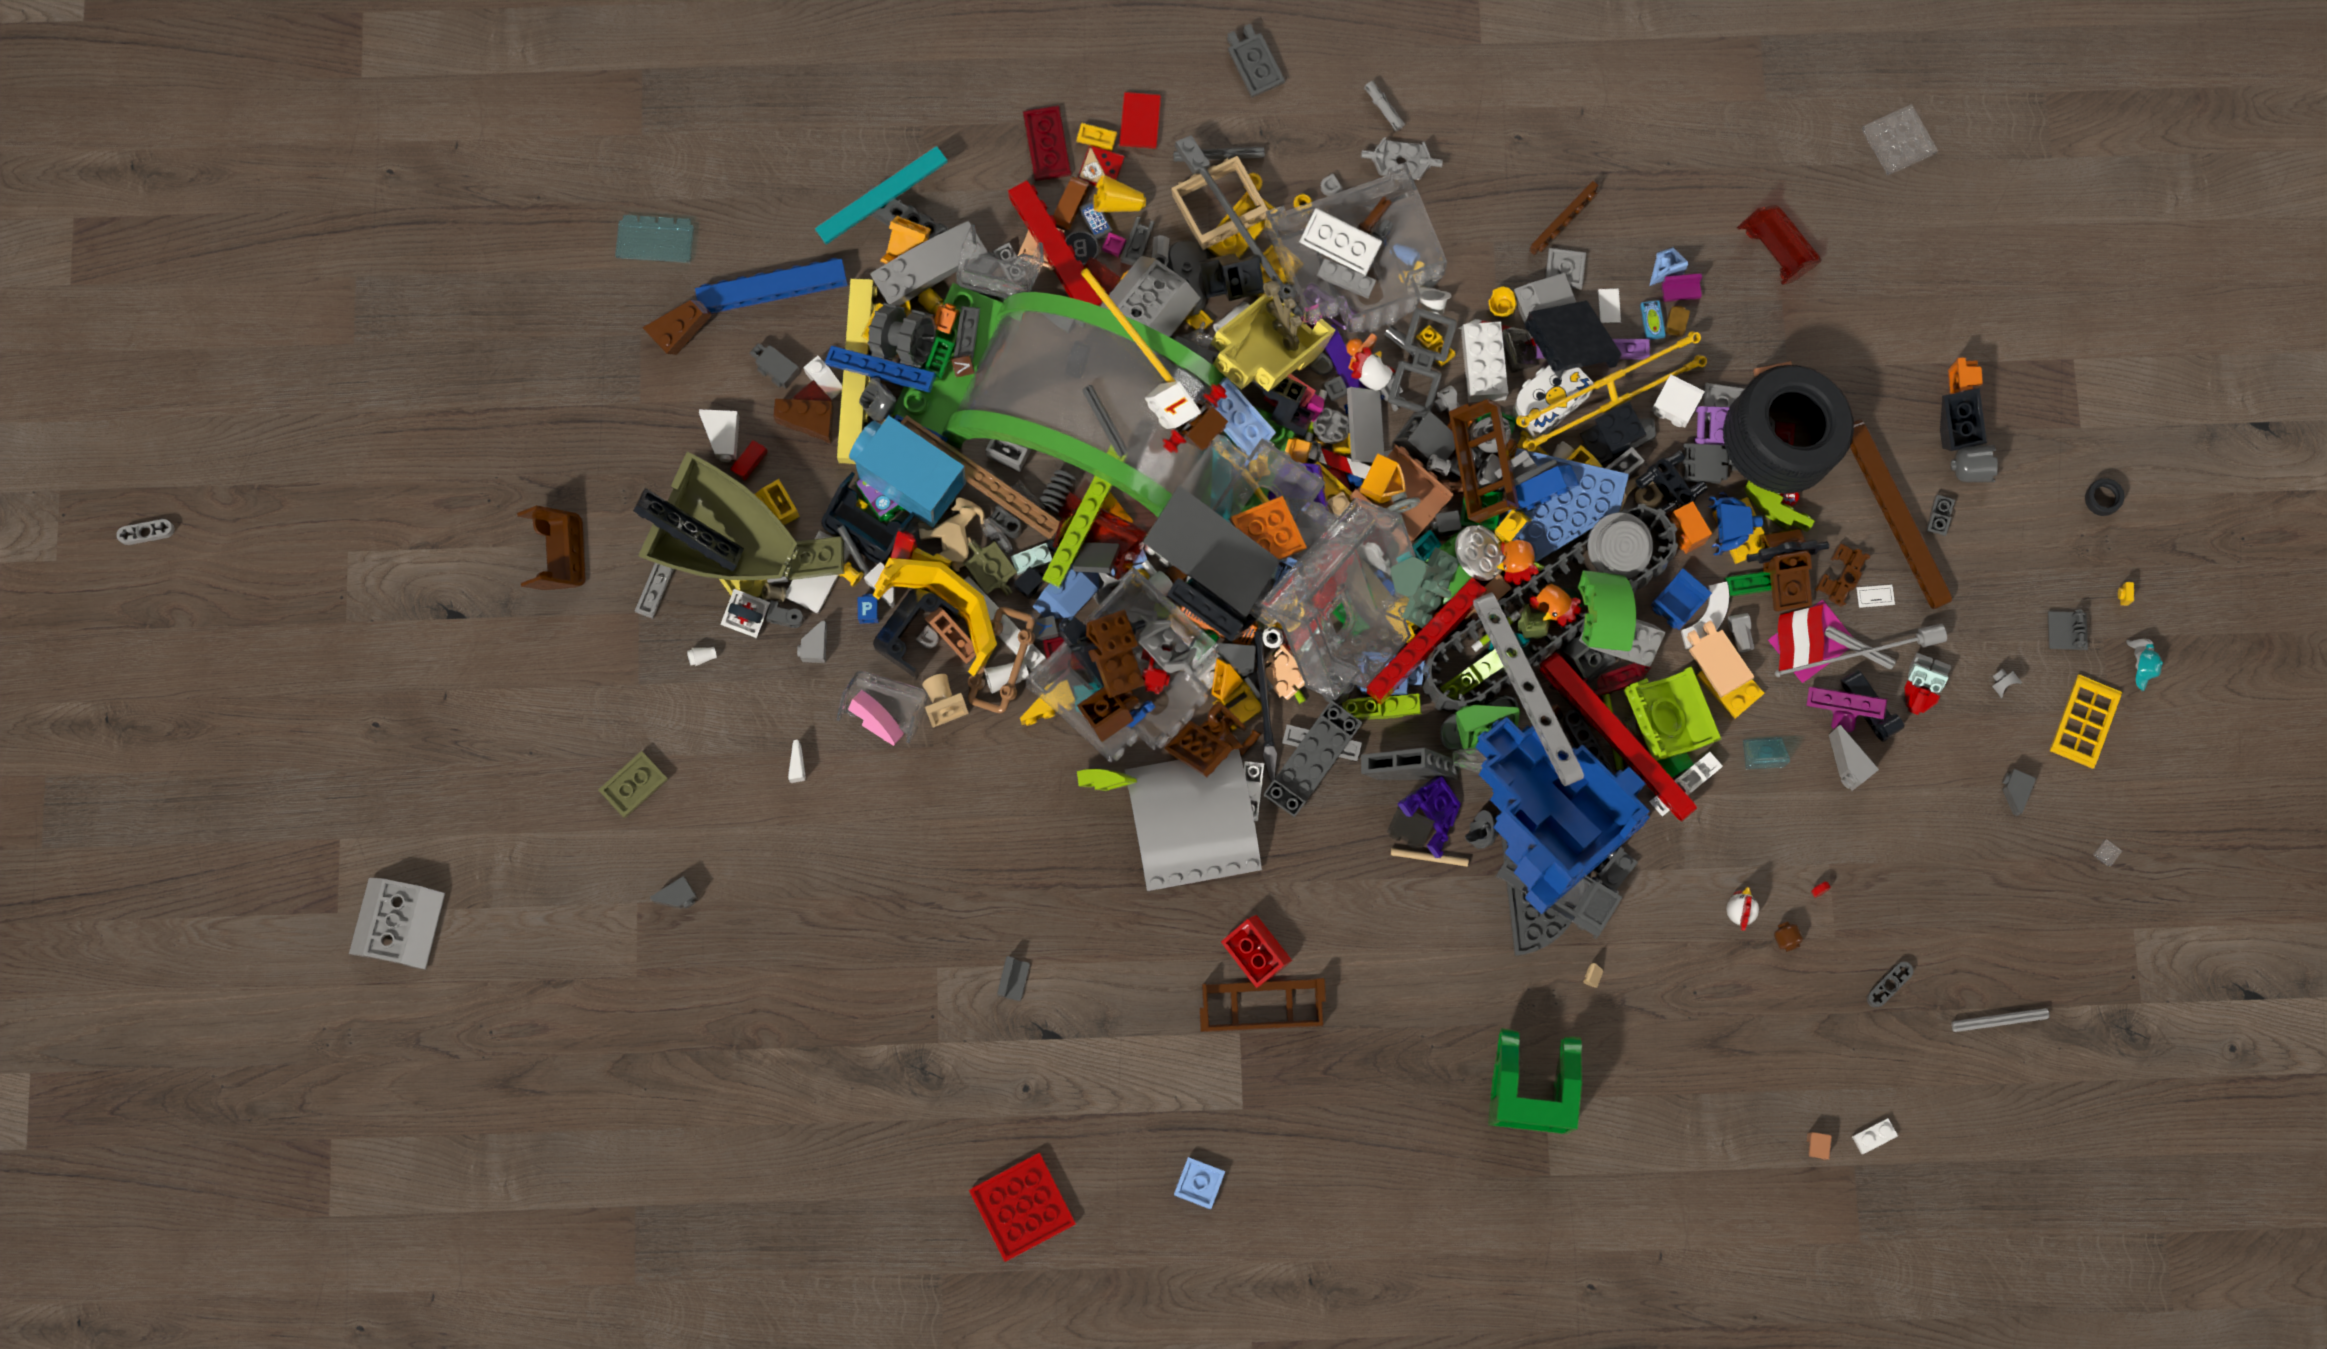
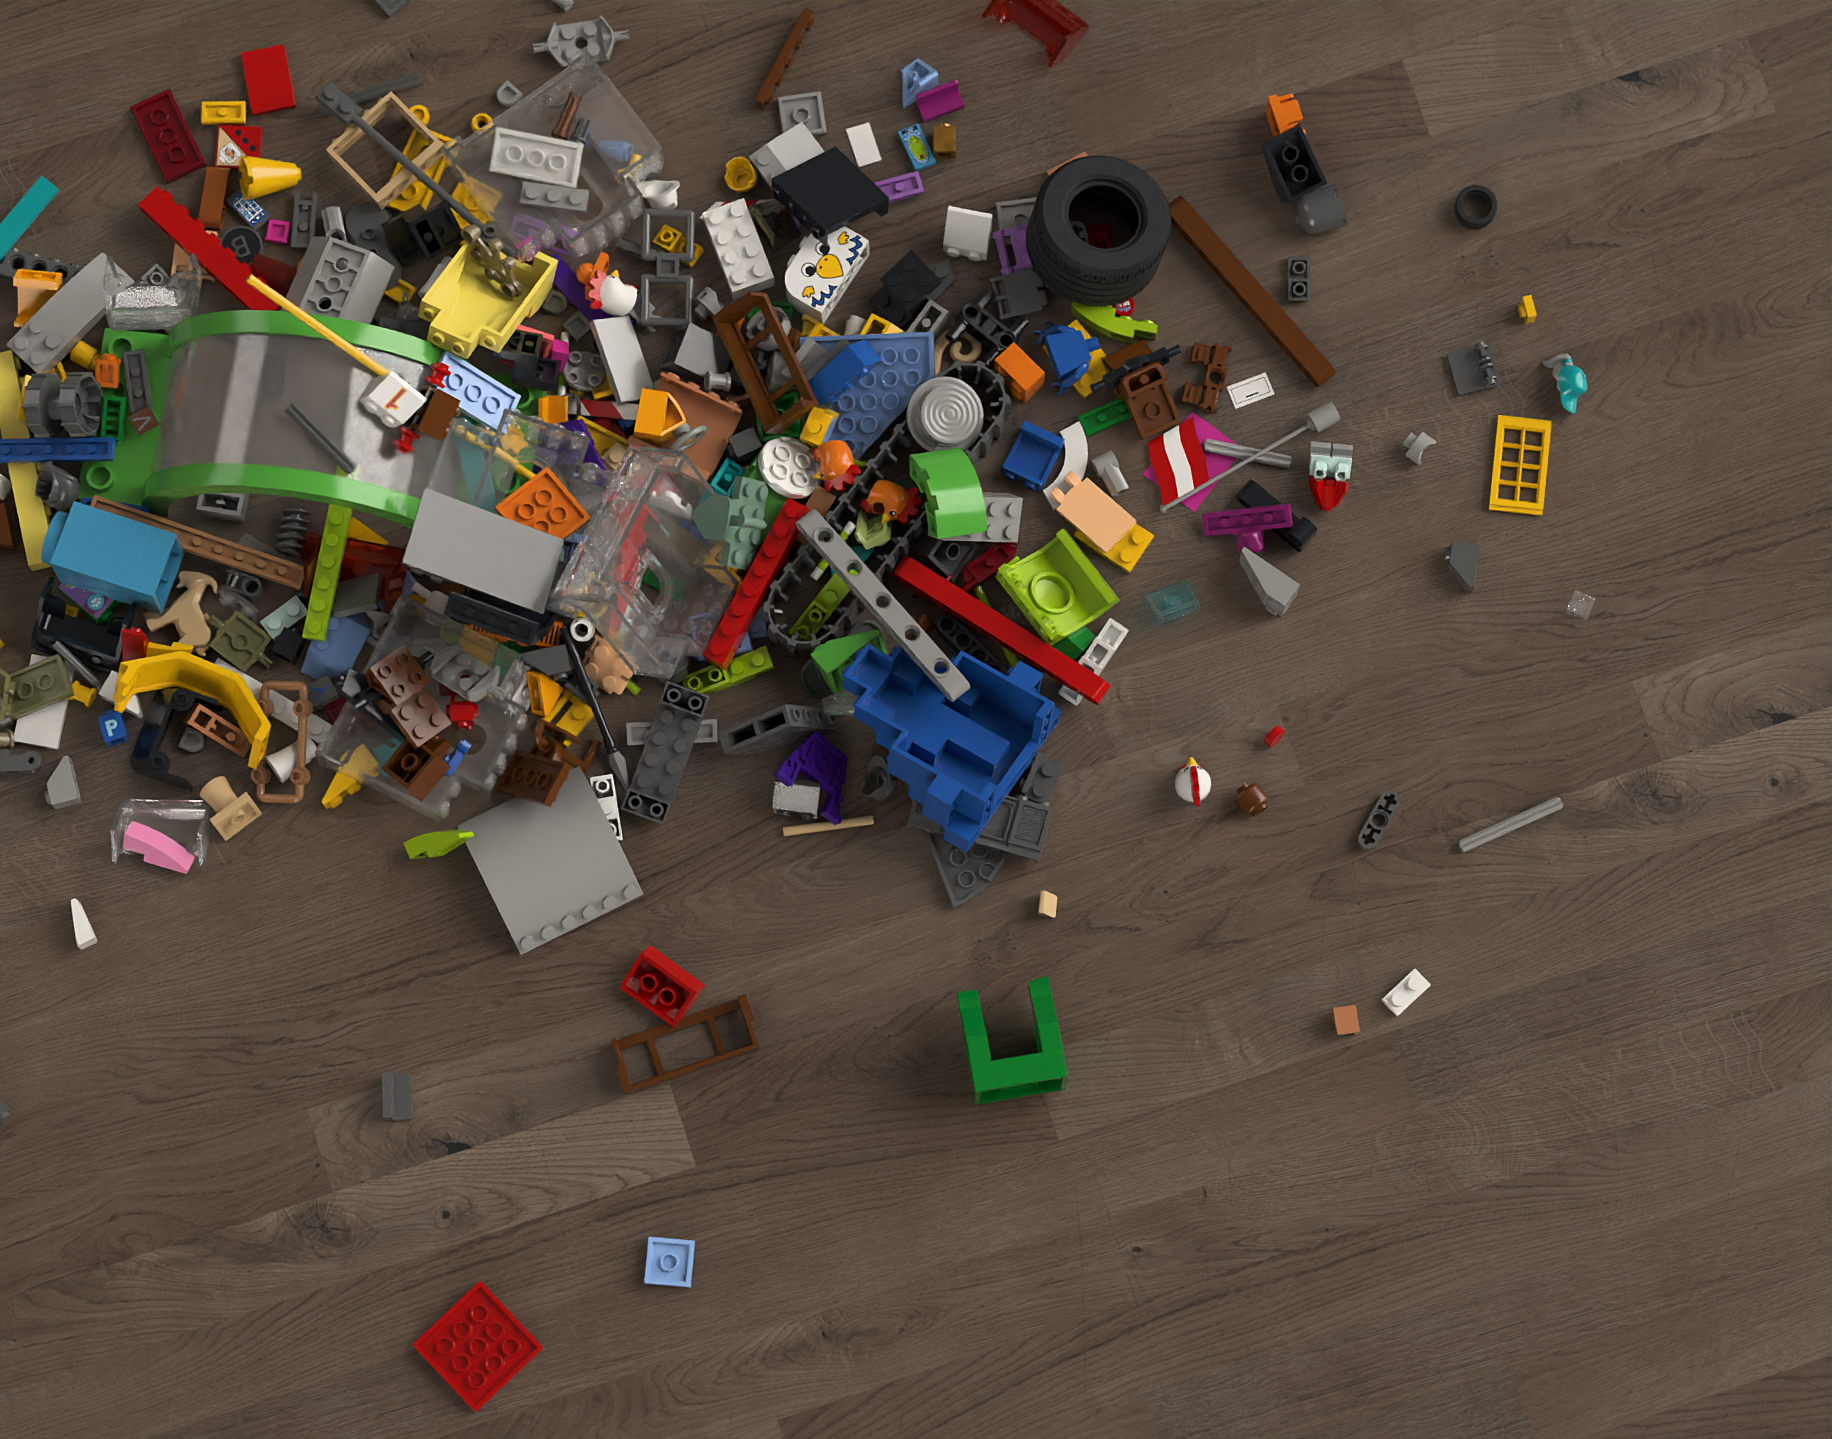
camera: 15 degrees left, 0 degrees up
yellow bar [1516,331,1707,452] -> none

